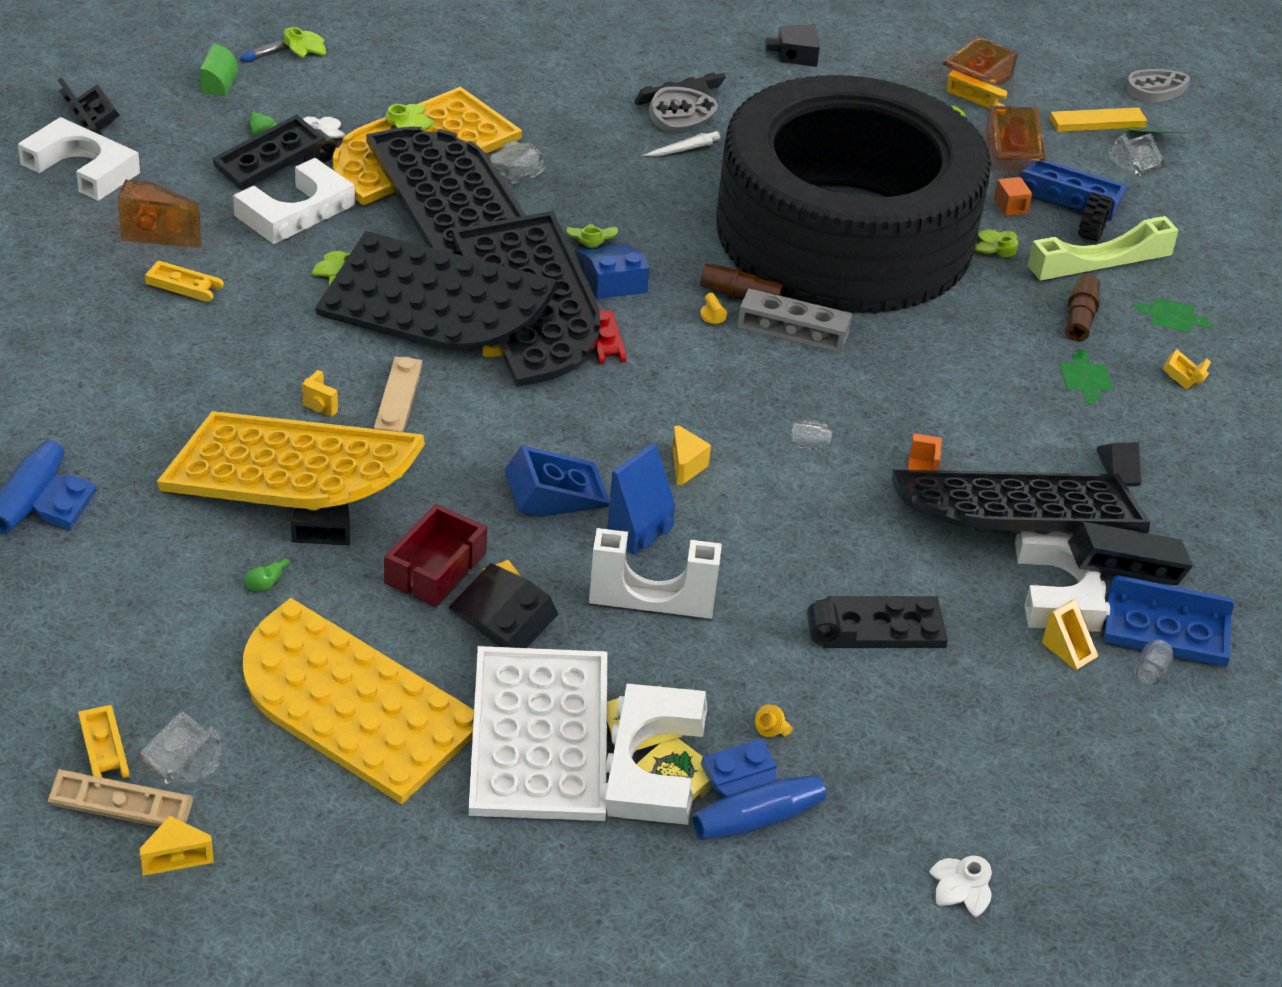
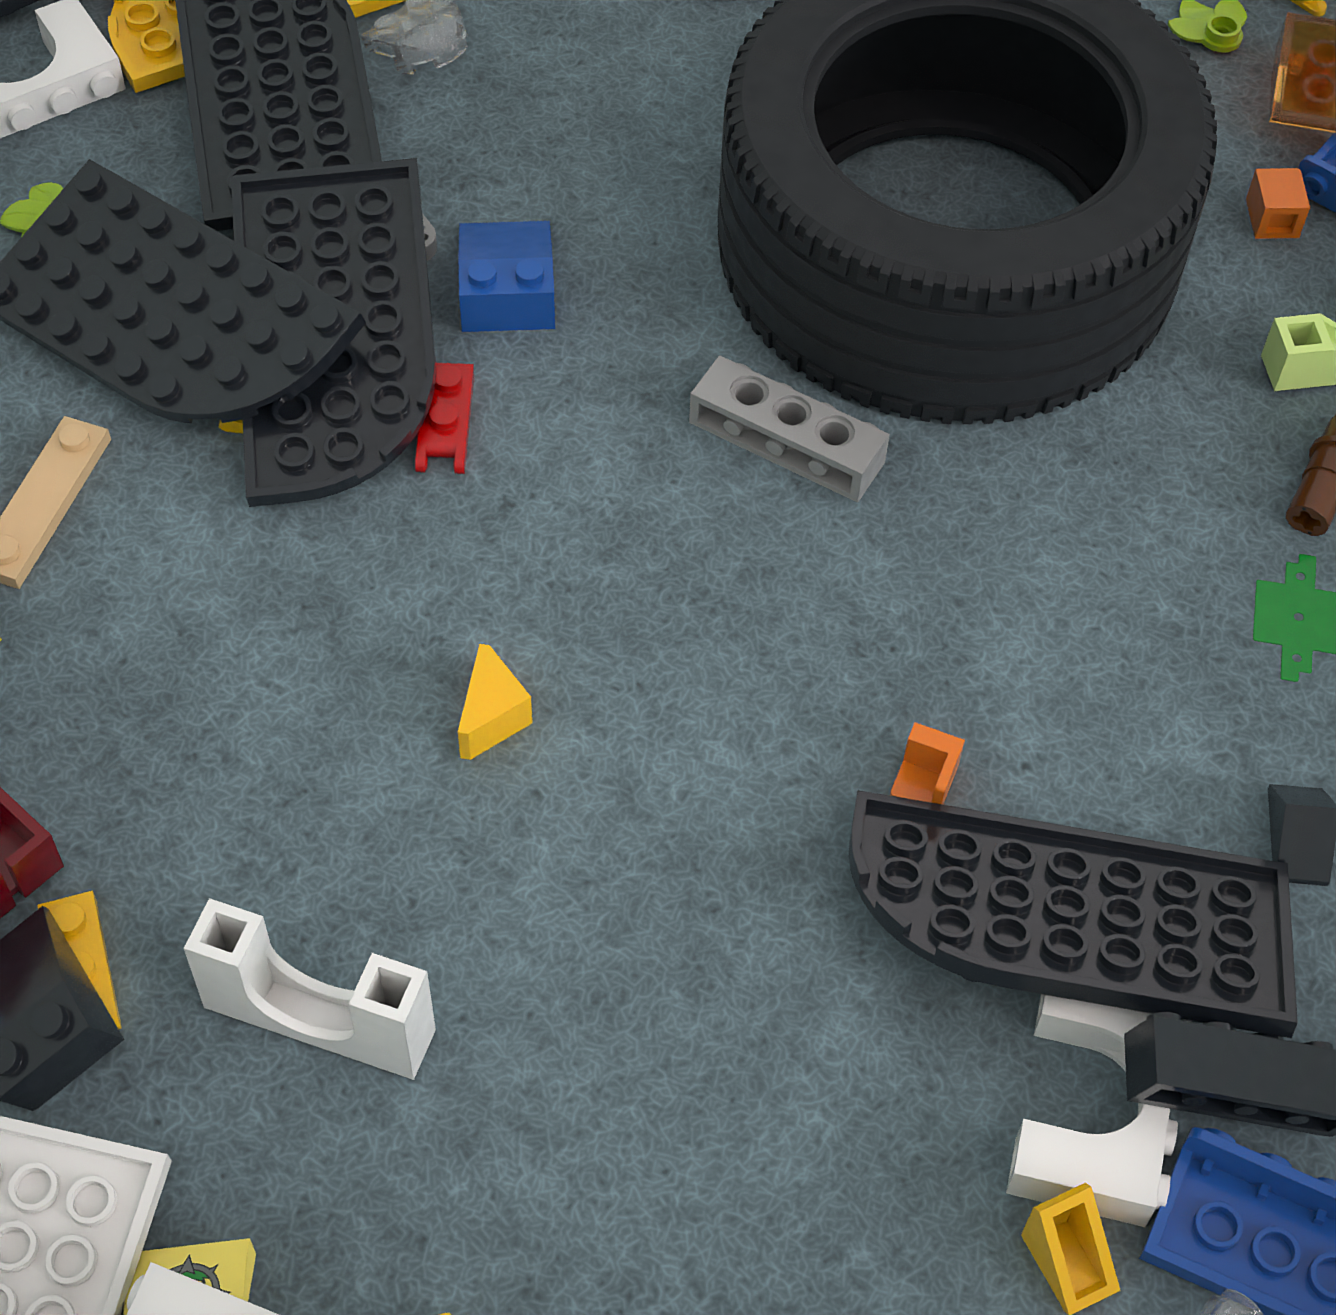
camera: 15 degrees right, 15 degrees up
blue slope [504,445,610,517] -> none
lime plate [566,224,618,248] -> none
blue slope [607,443,675,555] -> none
white bar [642,131,720,157] -> none
reddish brown piece [700,263,783,299] -> none
yellow plate [700,293,727,324] -> none
clear brick [790,419,833,451] -> none
black hinge [807,596,948,648] -> none
lime plate [974,229,1019,257] -> none

